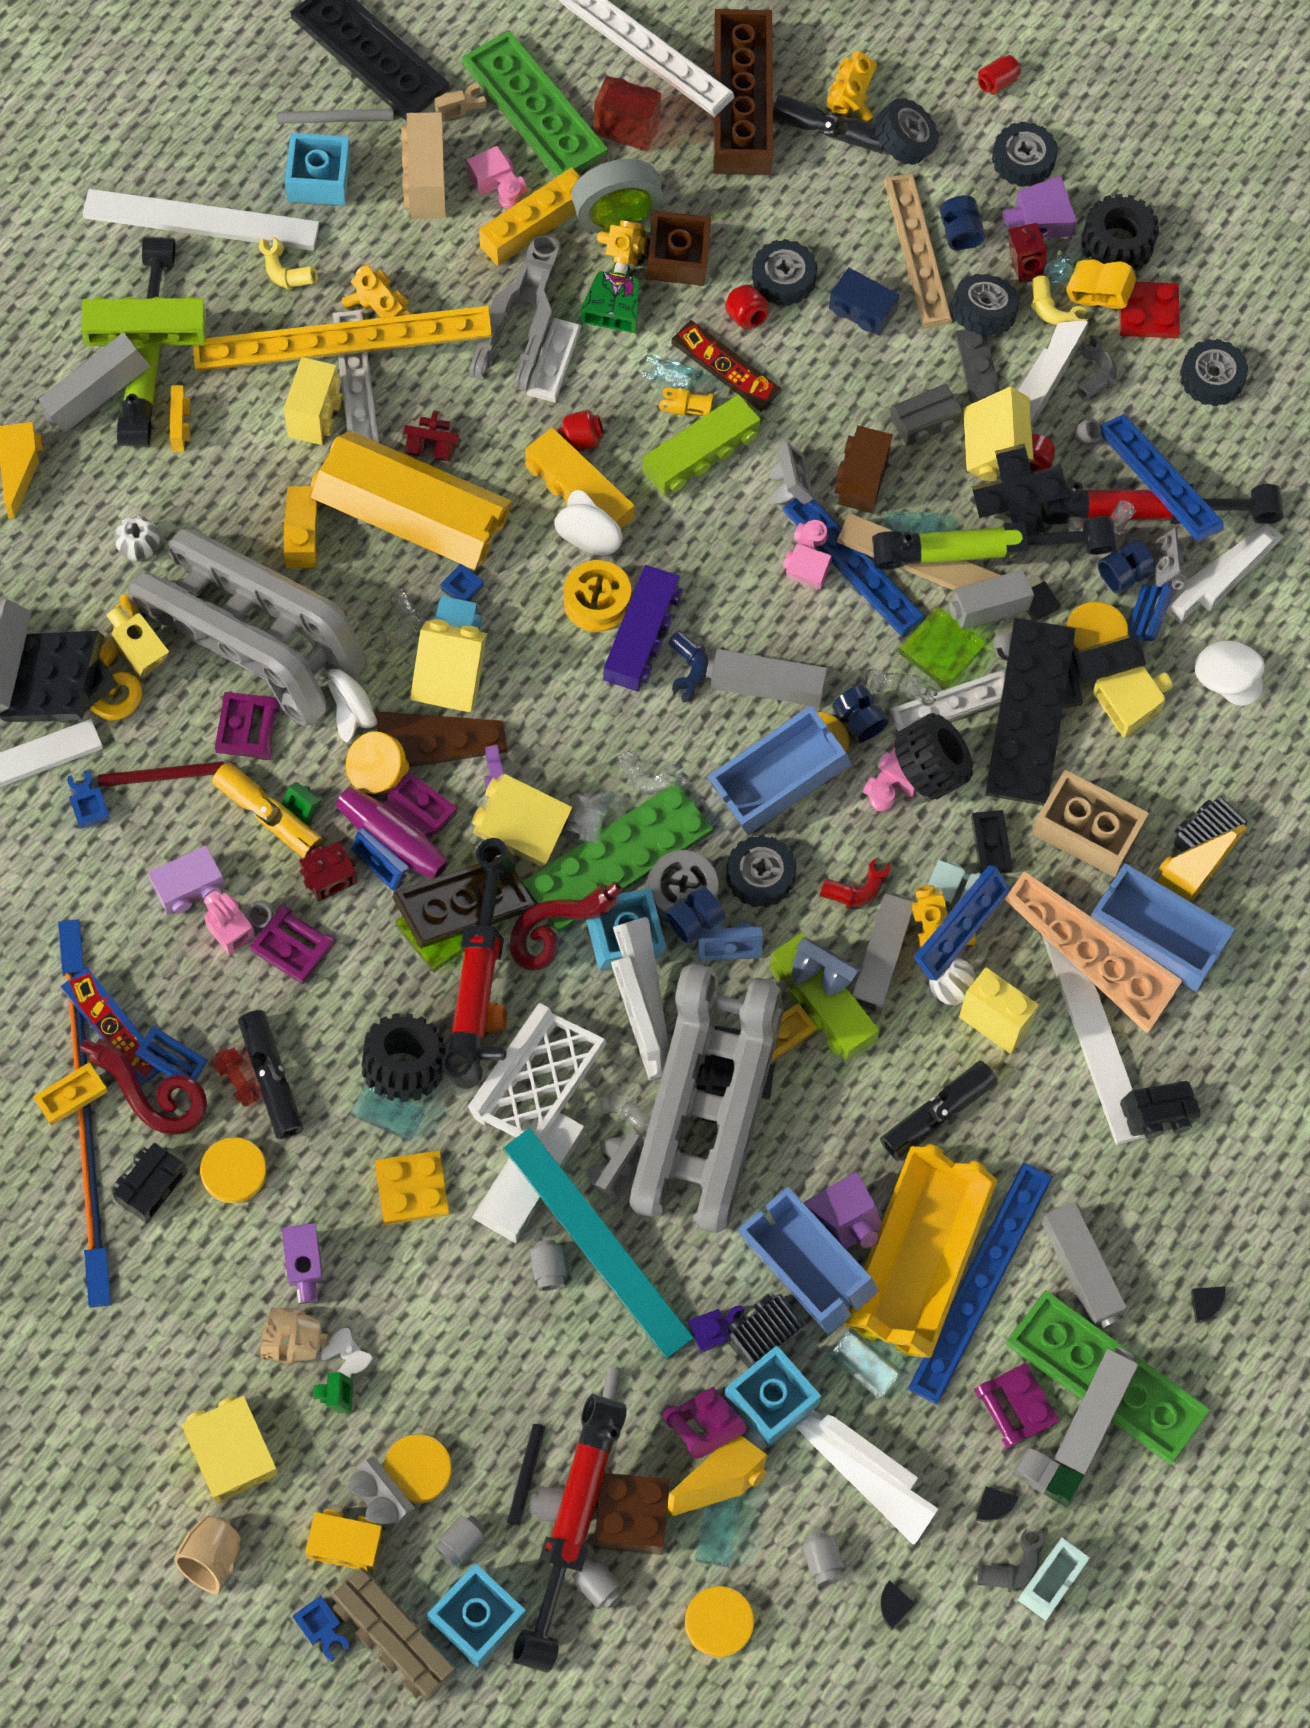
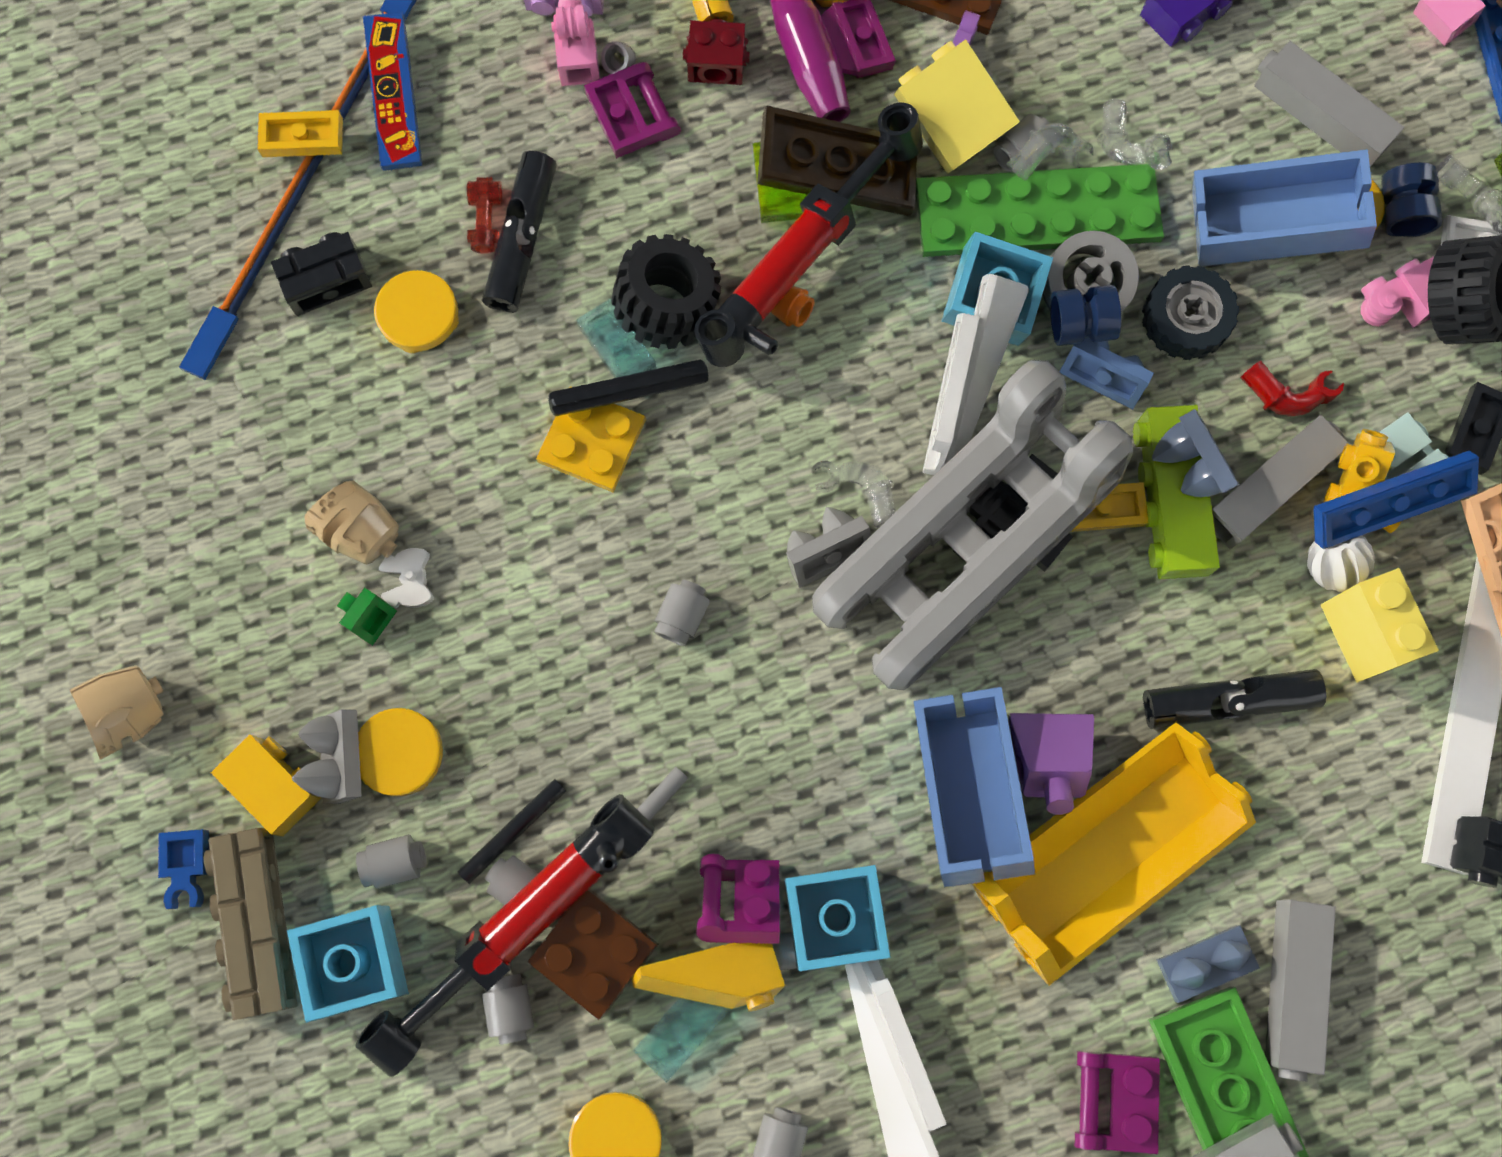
camera: 35 degrees right, 10 degrees up
dark red plant [80,1038,207,1135] -> none
blue tile [134,1026,208,1081] -> none
light yellow brick [181,1396,278,1504] -> none
medium lavender torso [282,1223,323,1304] -> none
blue tile [351,827,409,891] -> none
white fence [468,1003,607,1142] -> none
white brick [471,1113,584,1243] -> none
teal tile [503,1128,693,1359] -> none
dark red plant [509,881,623,971] -> none
dark blue piece [669,630,709,703] -> none
dark purple plate [688,1305,744,1353] -> none
black brick [724,1293,805,1368] -> none
clear light blue plate [829,1328,903,1399] -> none
blue tile [907,1162,1053,1405] -> none
black tile [1191,1286,1226,1323] -> none
none -> black axle [548,359,709,416]
none -> sand blue tile [1156,926,1260,1003]

